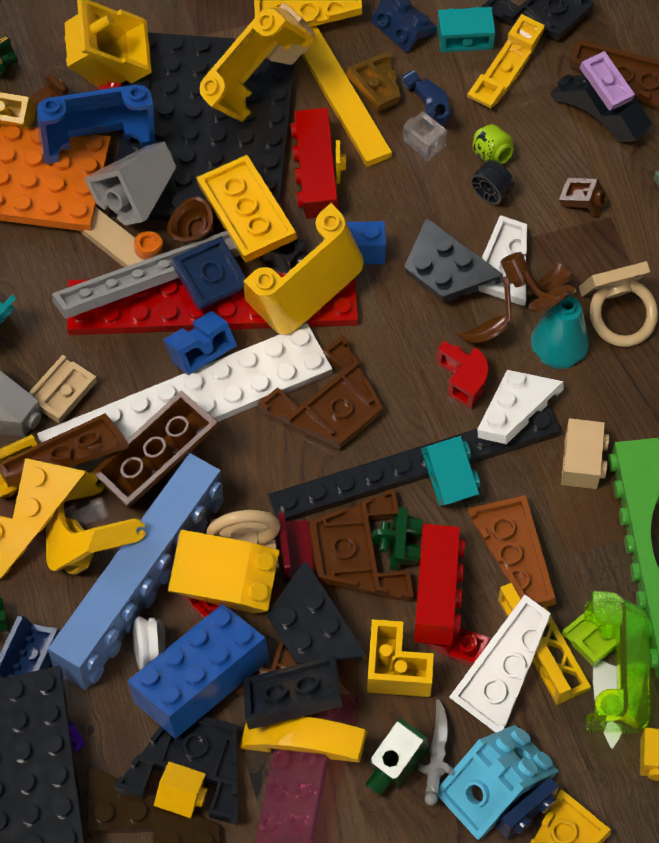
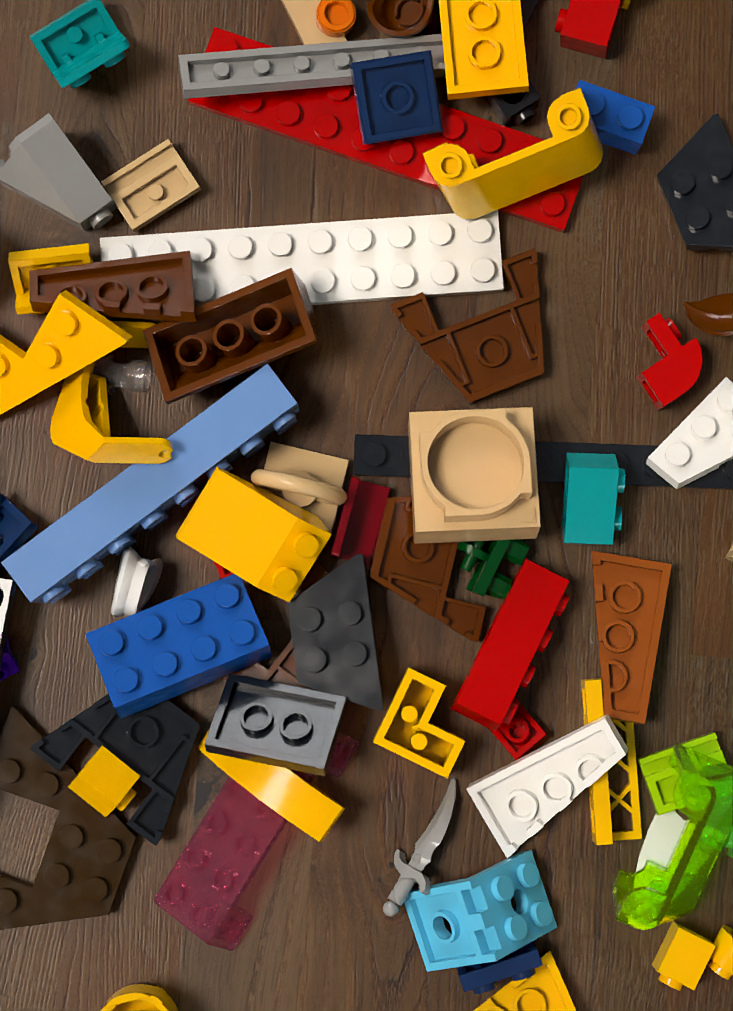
camera: 25 degrees right, 25 degrees up
blue brick [163,311,237,375] -> none
torso [365,718,430,797] -> none
none -> tan container [408,407,541,544]

